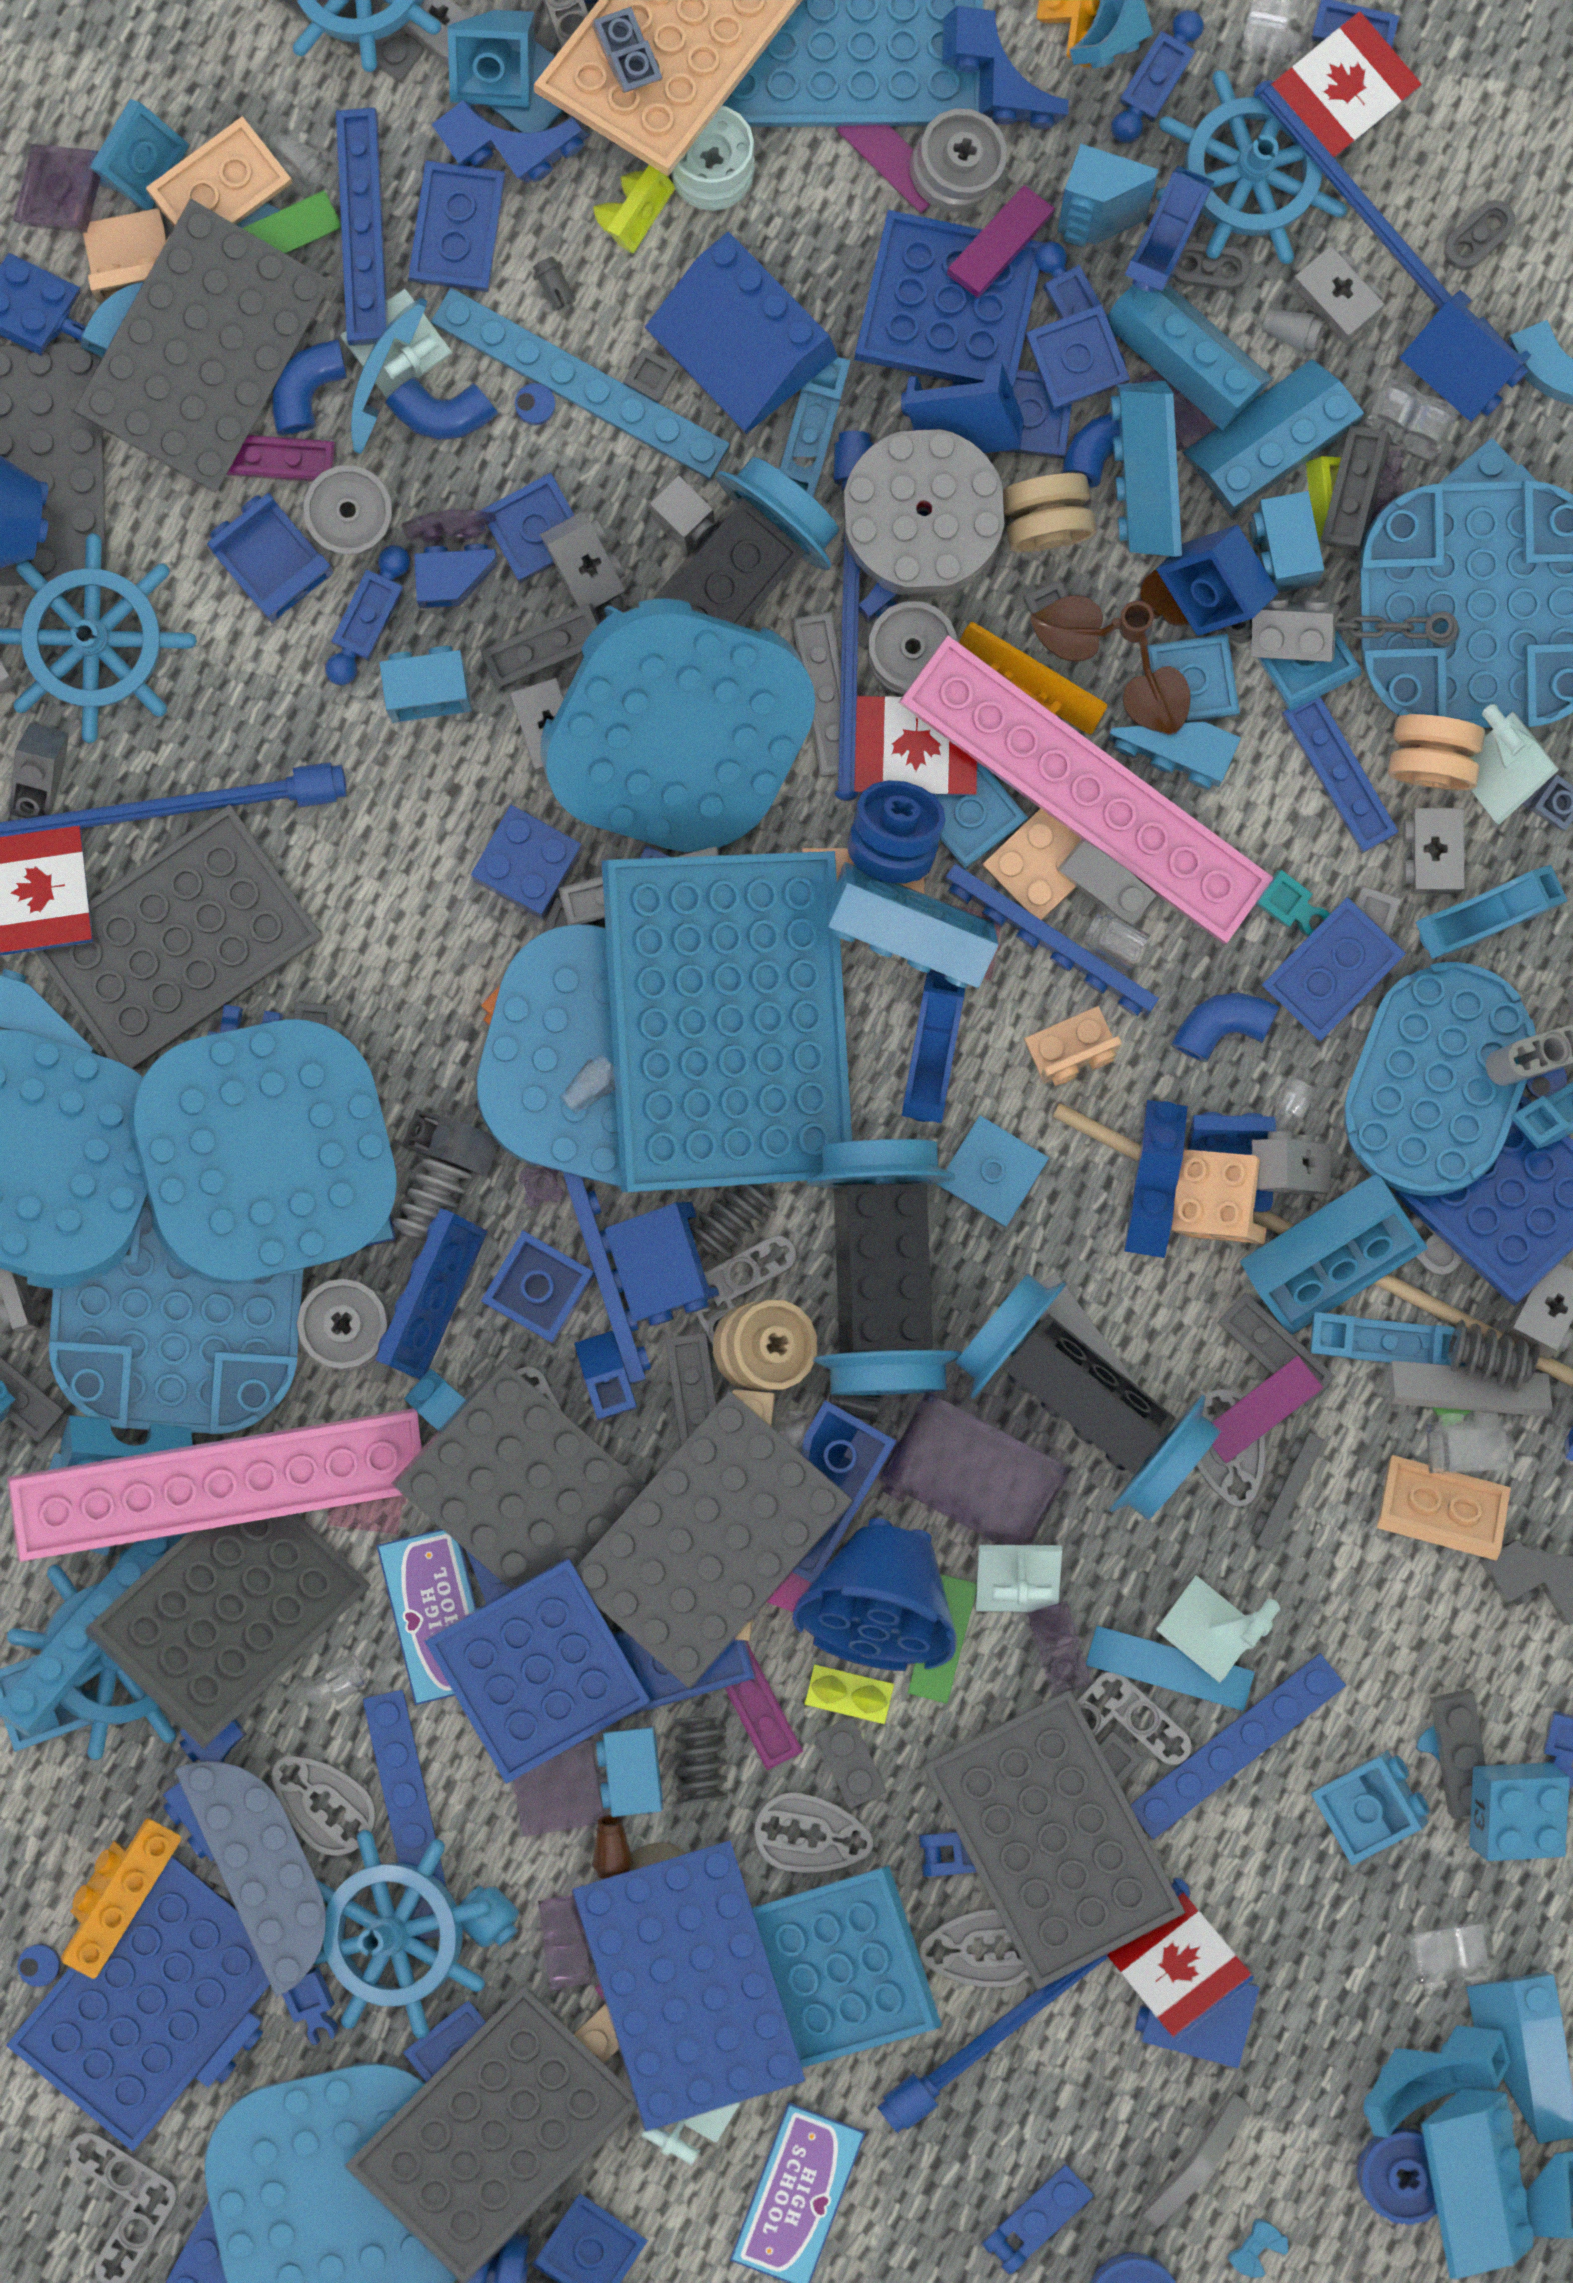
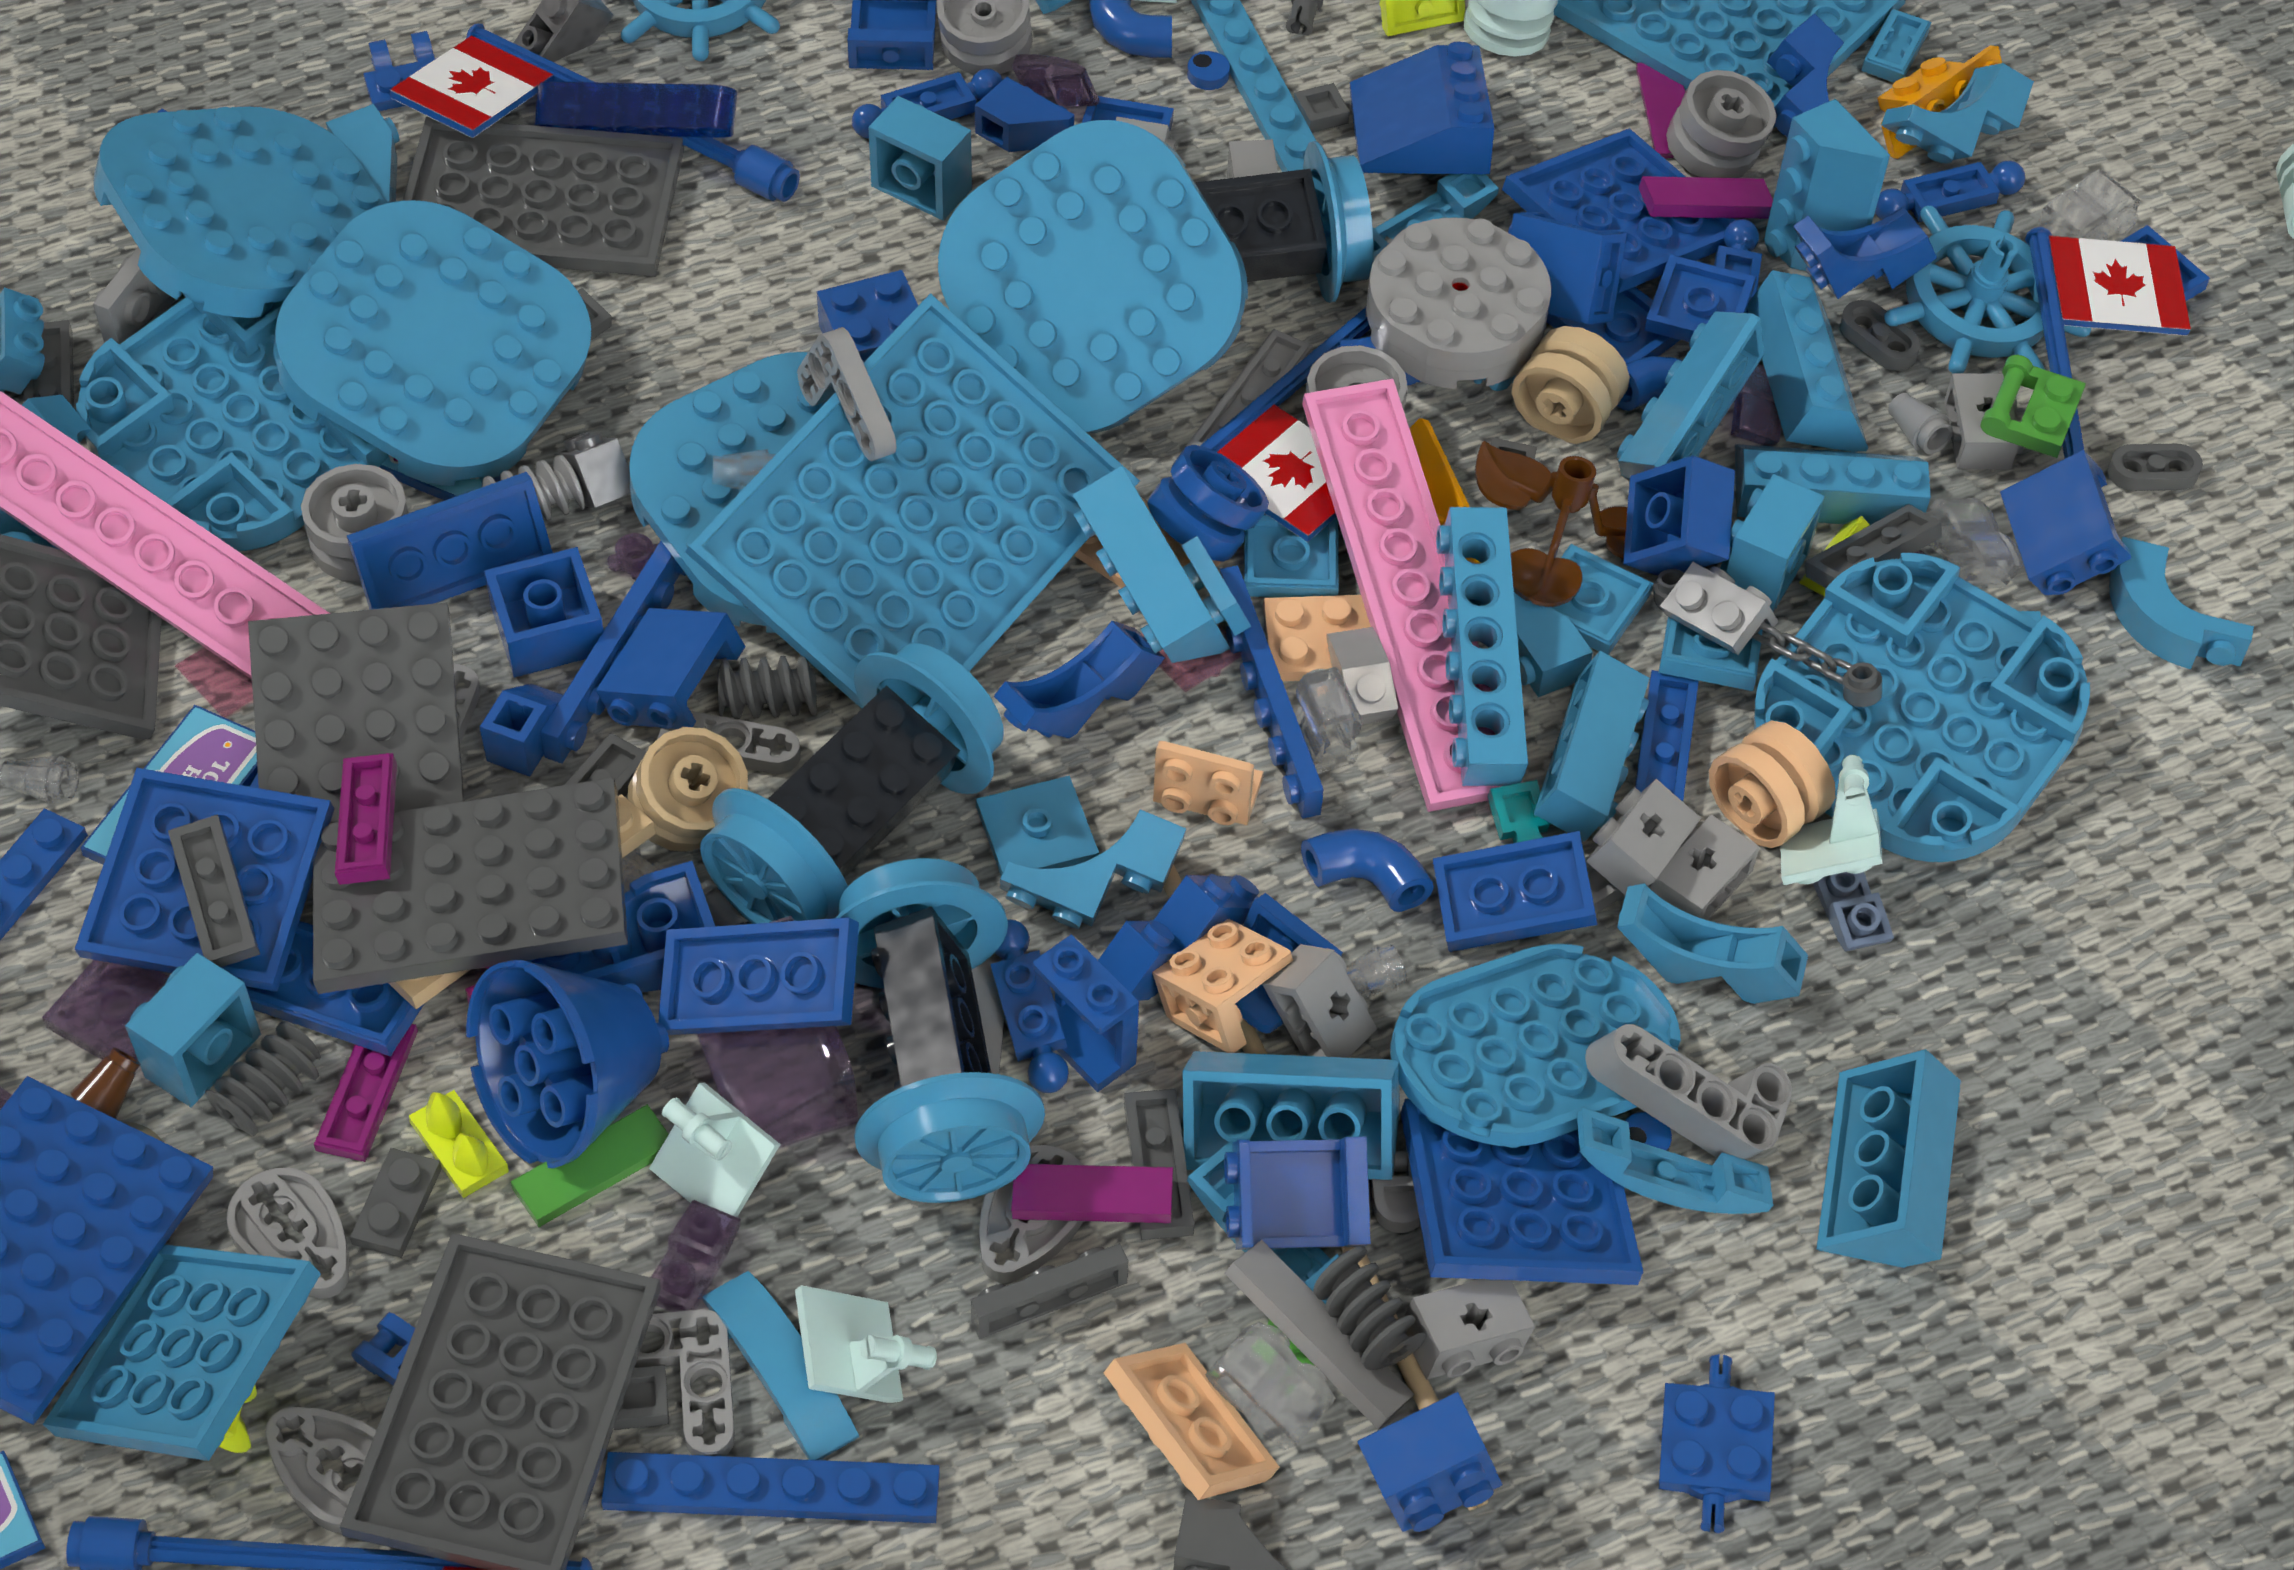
camera: 35 degrees right, 30 degrees down
none -> dark grey plate [168,814,260,967]
none -> magenta tile [335,753,397,885]
none -> clear blue beam [534,82,738,138]
none -> blue plate [658,917,859,1035]
none -> light grey beam [797,327,896,461]
none -> blue plate [990,919,1069,1093]
none -> dark azure arch [1000,809,1186,929]
none -> blue panel [1034,934,1139,1092]
none -> dark azure plate [1181,536,1251,636]
none -> blue panel [1224,1136,1371,1250]
none -> dark azure brick [1436,507,1528,786]
none -> dark azure brick [1534,651,1650,842]
none -> light grey brick [1586,779,1701,895]
none -> bright green plate [1980,355,2086,458]

